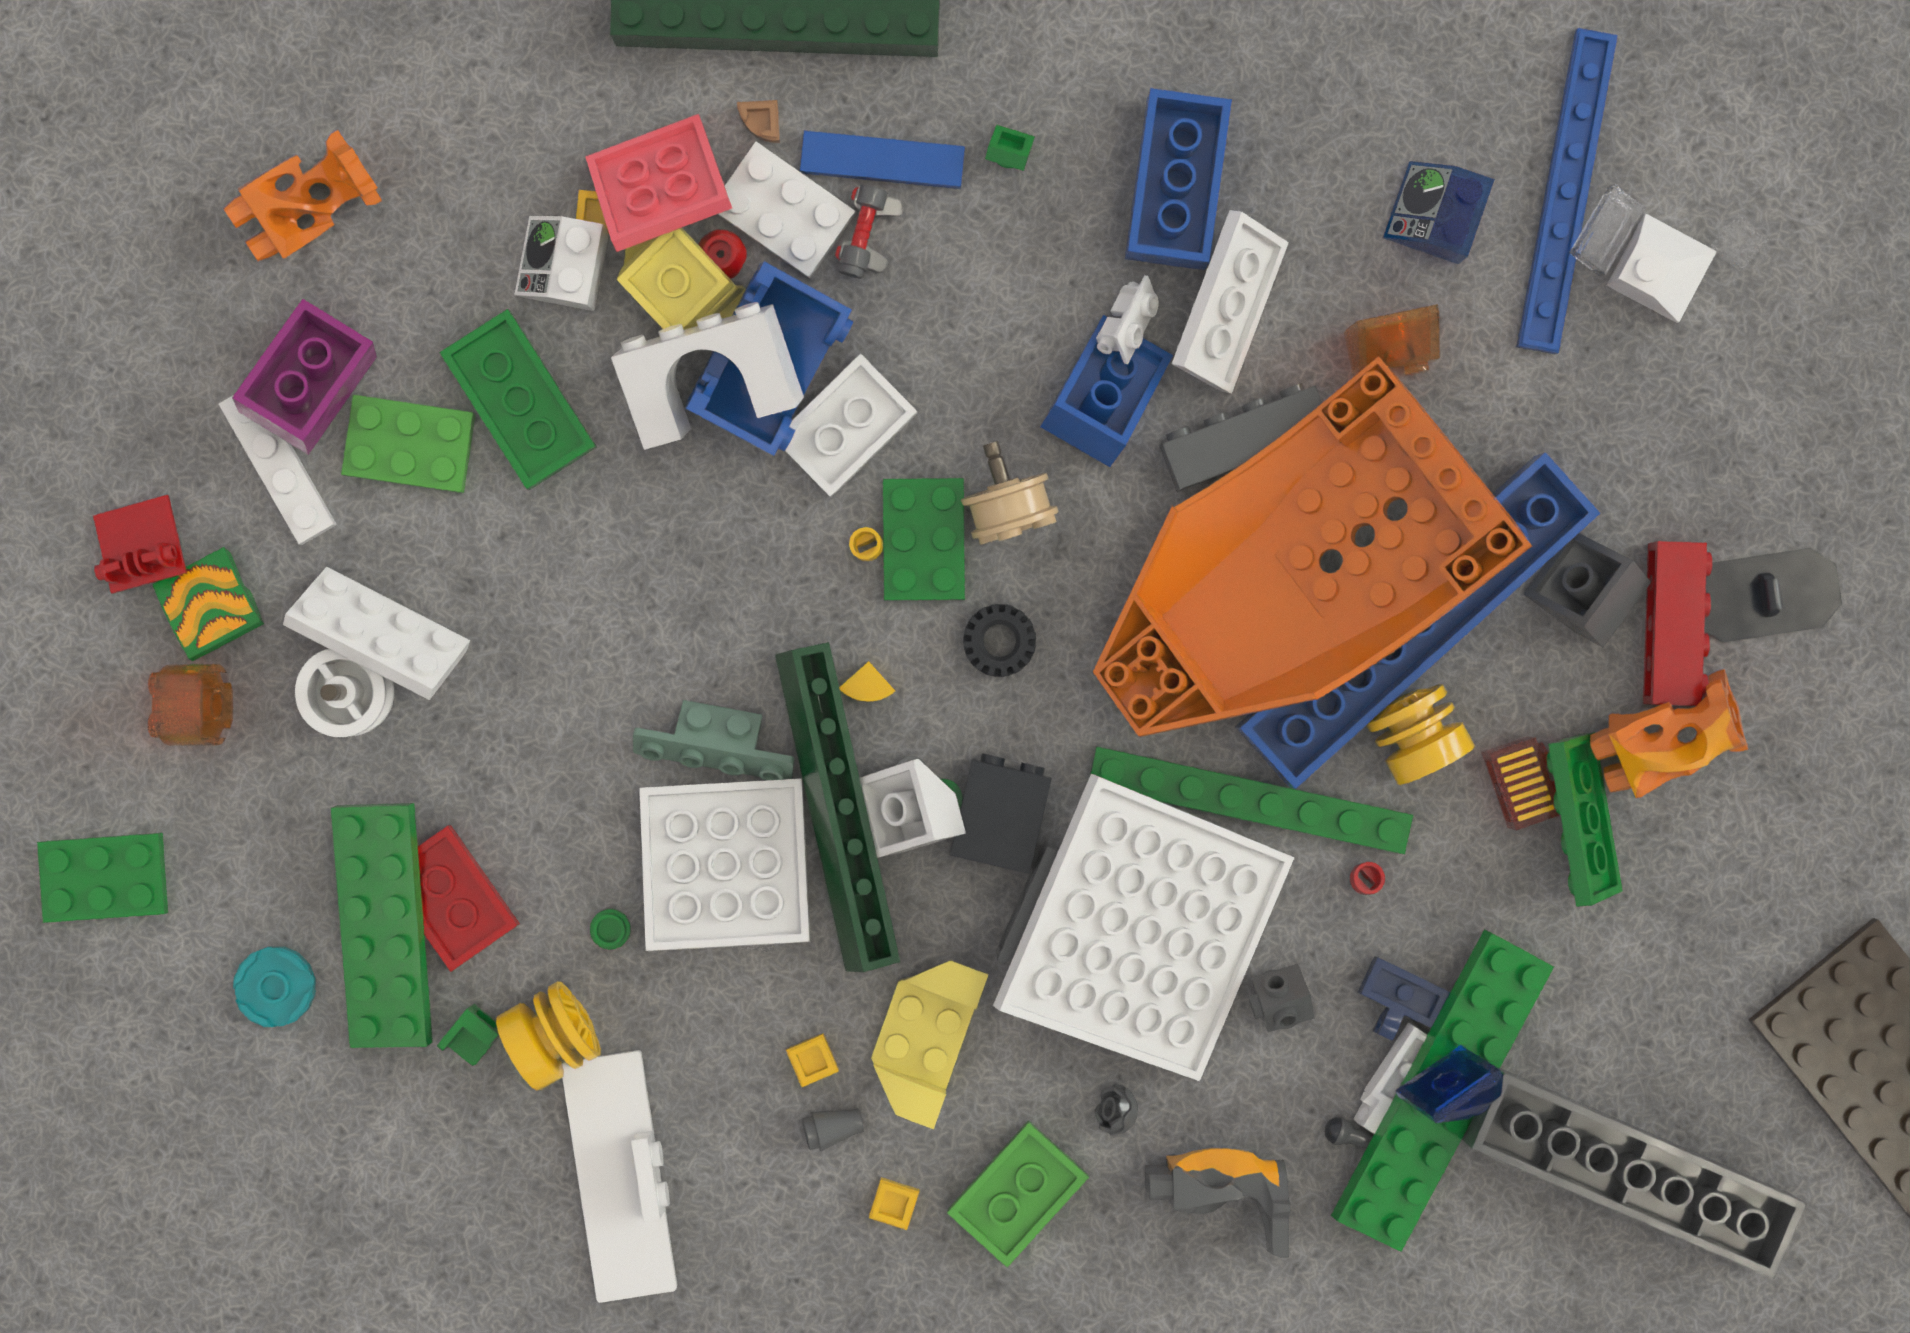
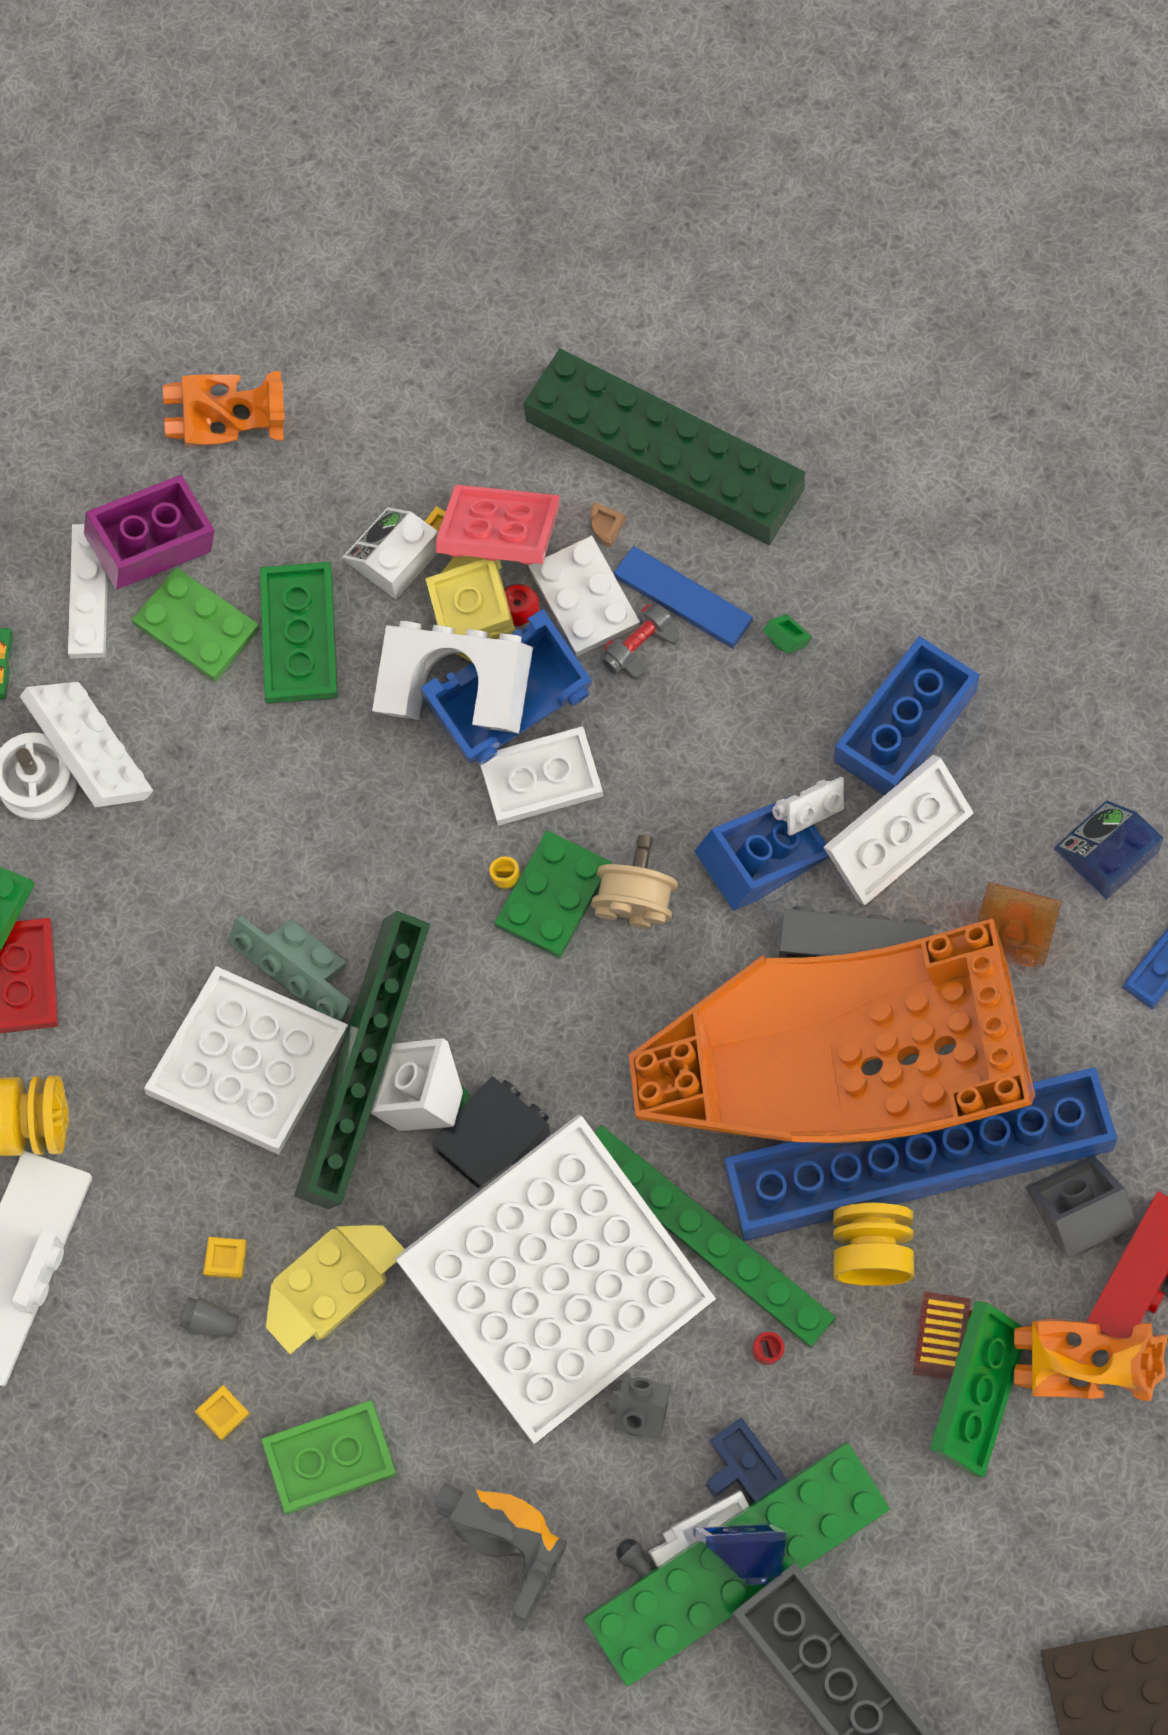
camera: 35 degrees right, 20 degrees down
green plate [590,909,631,950] -> none
yellow tile [839,661,895,702] -> none
black tyre [963,604,1036,677] -> none
dark grey plate [1095,1084,1138,1136] -> none

